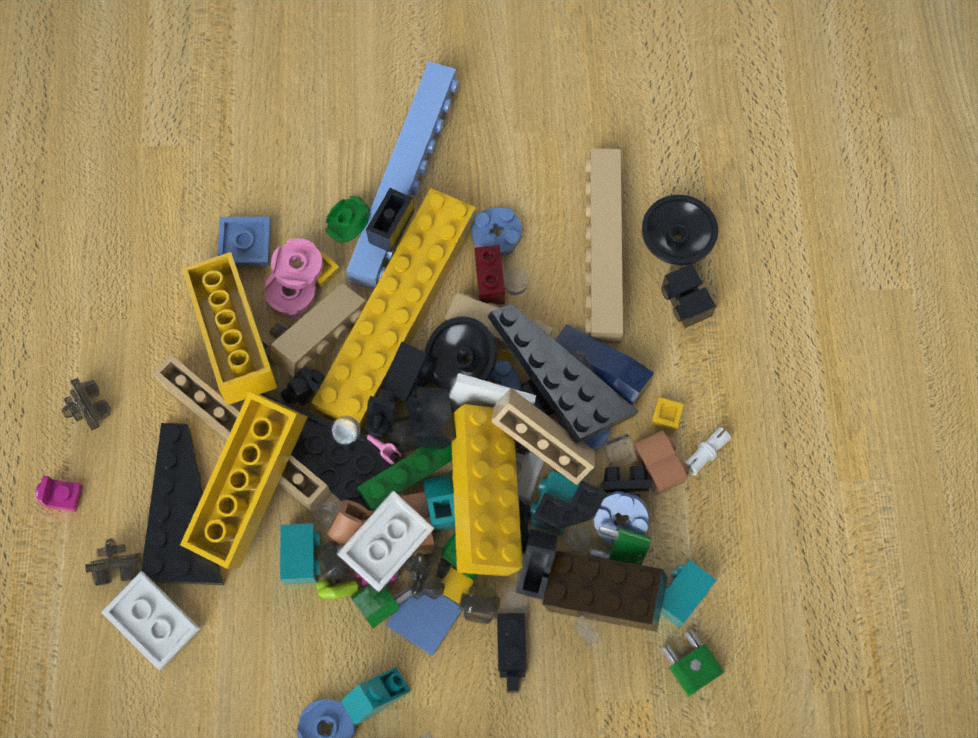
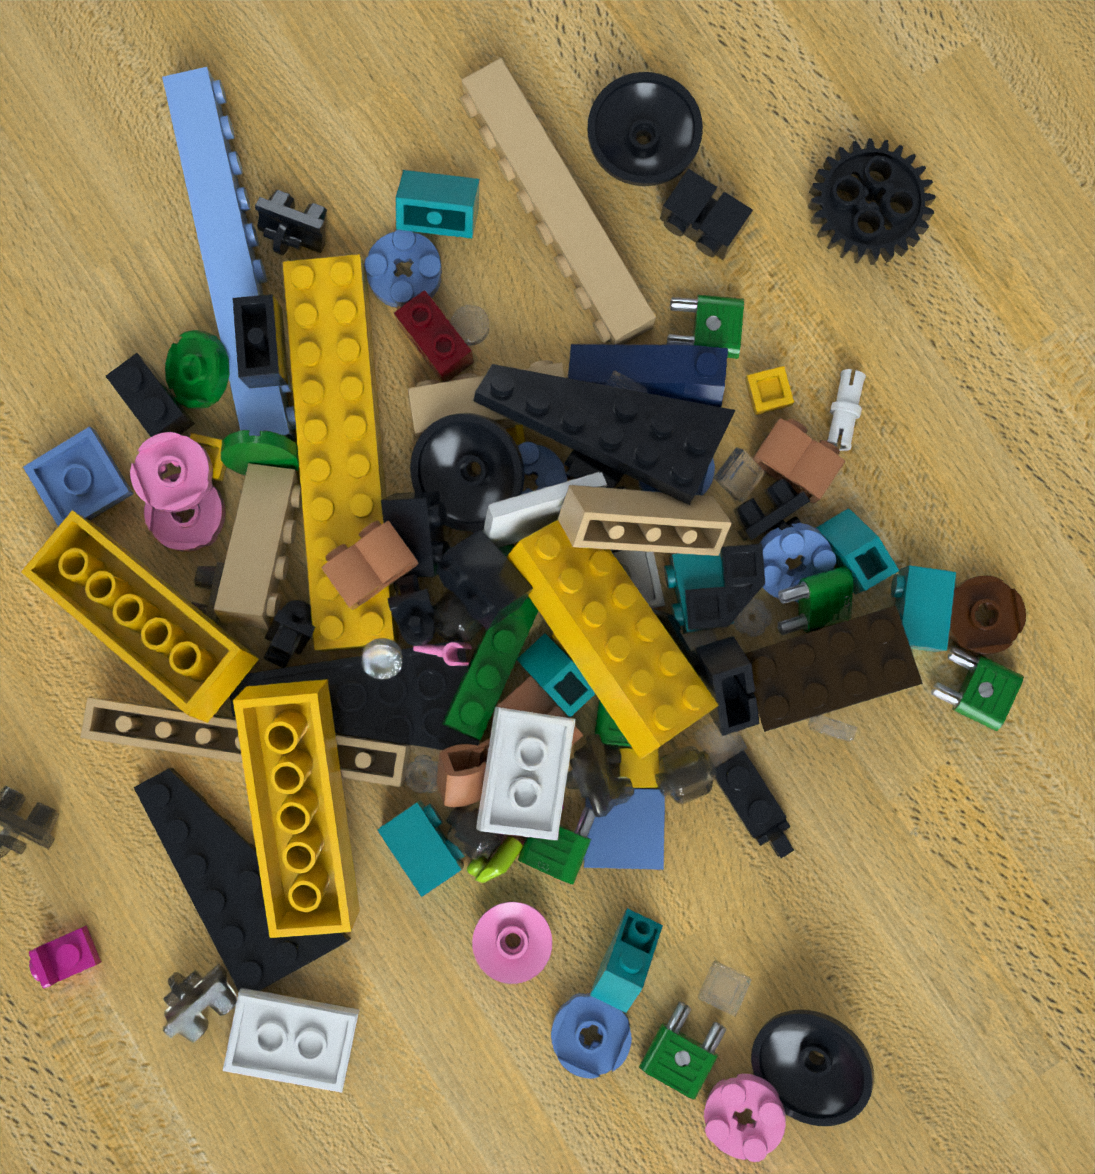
camera: 30 degrees left, 15 degrees up
none -> black brick [106,353,195,437]
none -> green tile [221,430,299,476]
none -> black hips [255,190,327,255]
none -> nougat brick [321,521,419,610]
none -> teal brick [396,170,480,239]
none -> bright pink dish [472,902,552,984]
none -> green piece [666,294,744,359]
none -> black gear [808,138,936,265]
none -> teal slope [816,508,899,595]
none -> reddish brown plate [949,575,1026,654]

